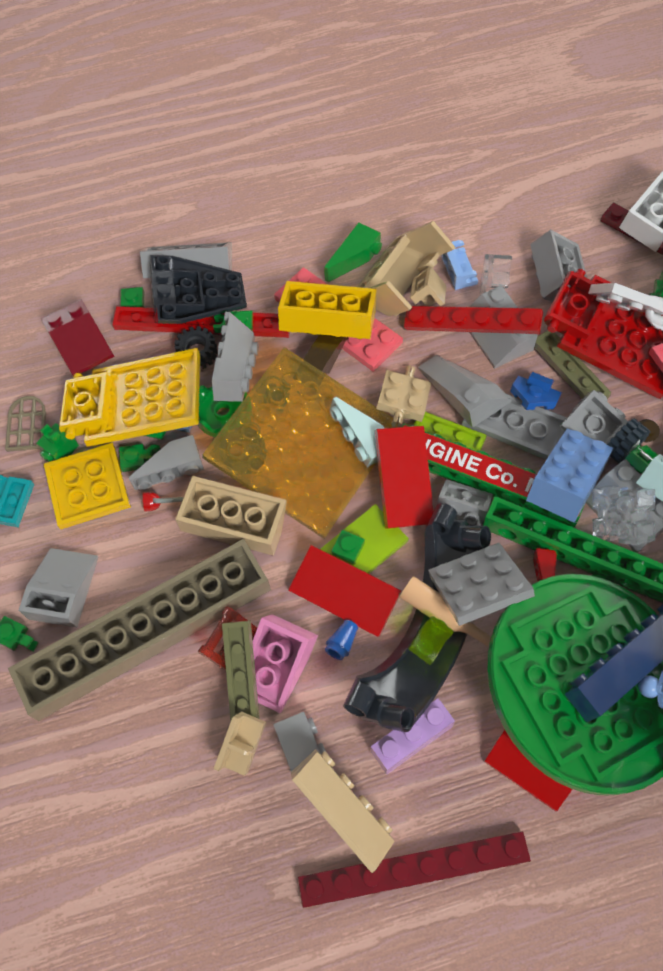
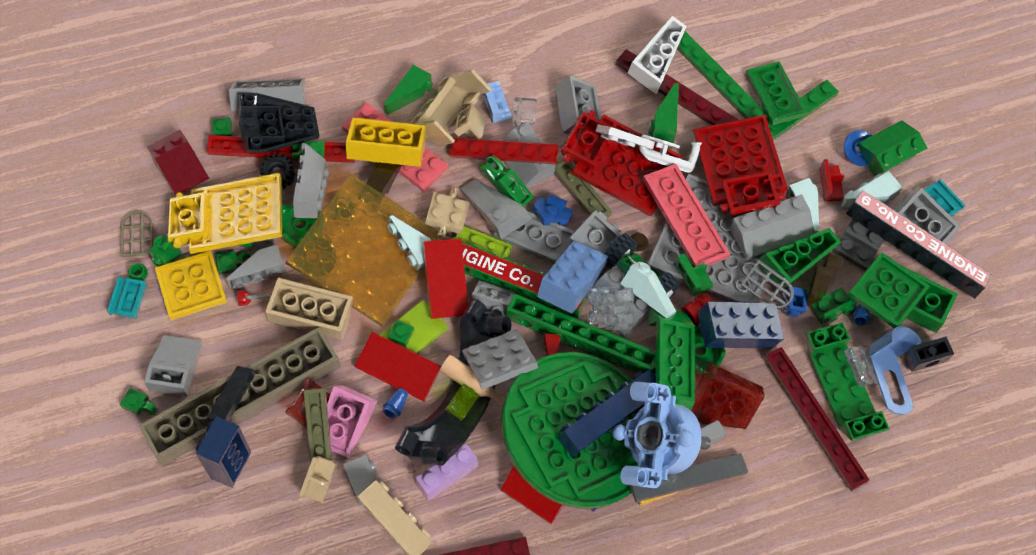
camera: 10 degrees left, 0 degrees up
none -> green plate [128,263,148,281]
none -> dark blue brick [196,416,251,488]
none -> black slope [207,366,255,421]
none -> green plate [479,155,534,207]

